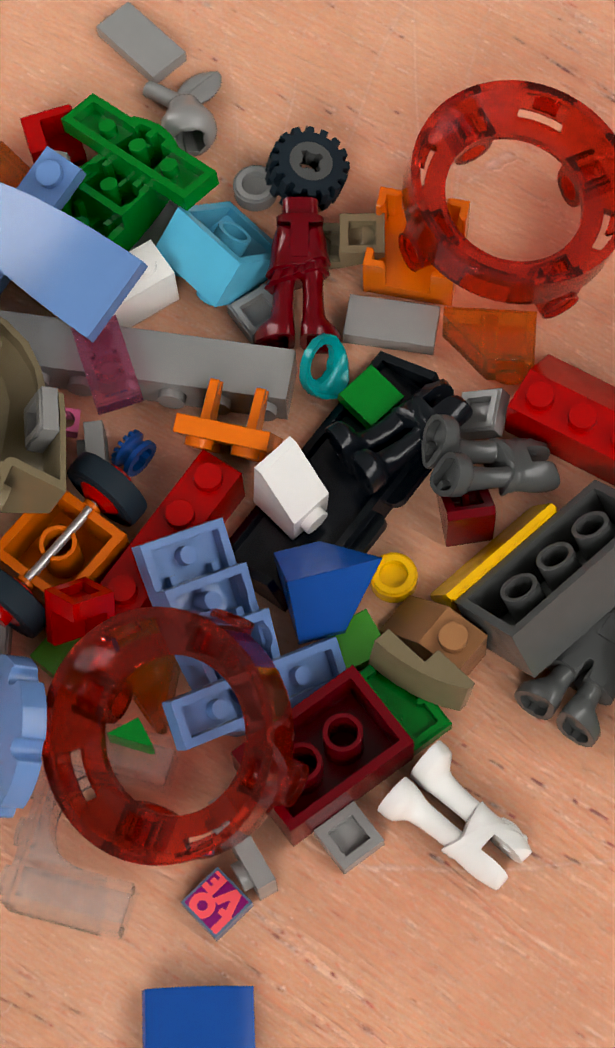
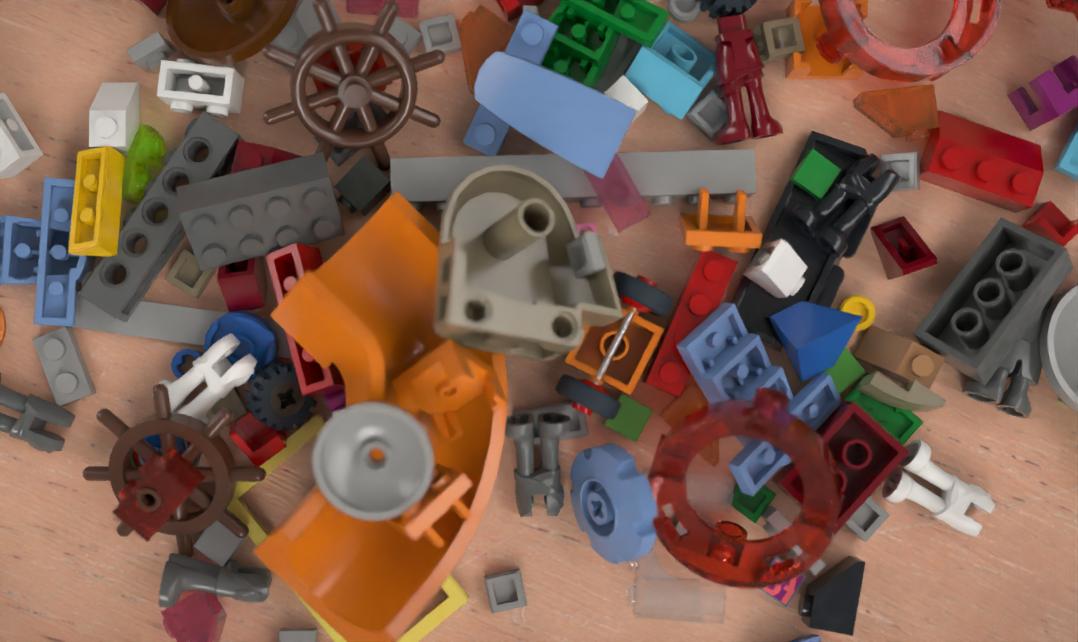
camera: 15 degrees left, 20 degrees up
red panel [44,577,116,647] -> none
light grey plate [76,420,110,463] -> none
green piece [106,717,155,755] -> none
blue bush [111,429,157,477] -> none
teal piece [299,333,350,400] -> none
light grey tile [343,294,440,355] -> none
dark grey piece [422,414,560,497] -> none
yellow slope [430,503,557,614] -> none
none -> green tile [725,483,777,523]
none -> black slope [798,556,866,636]

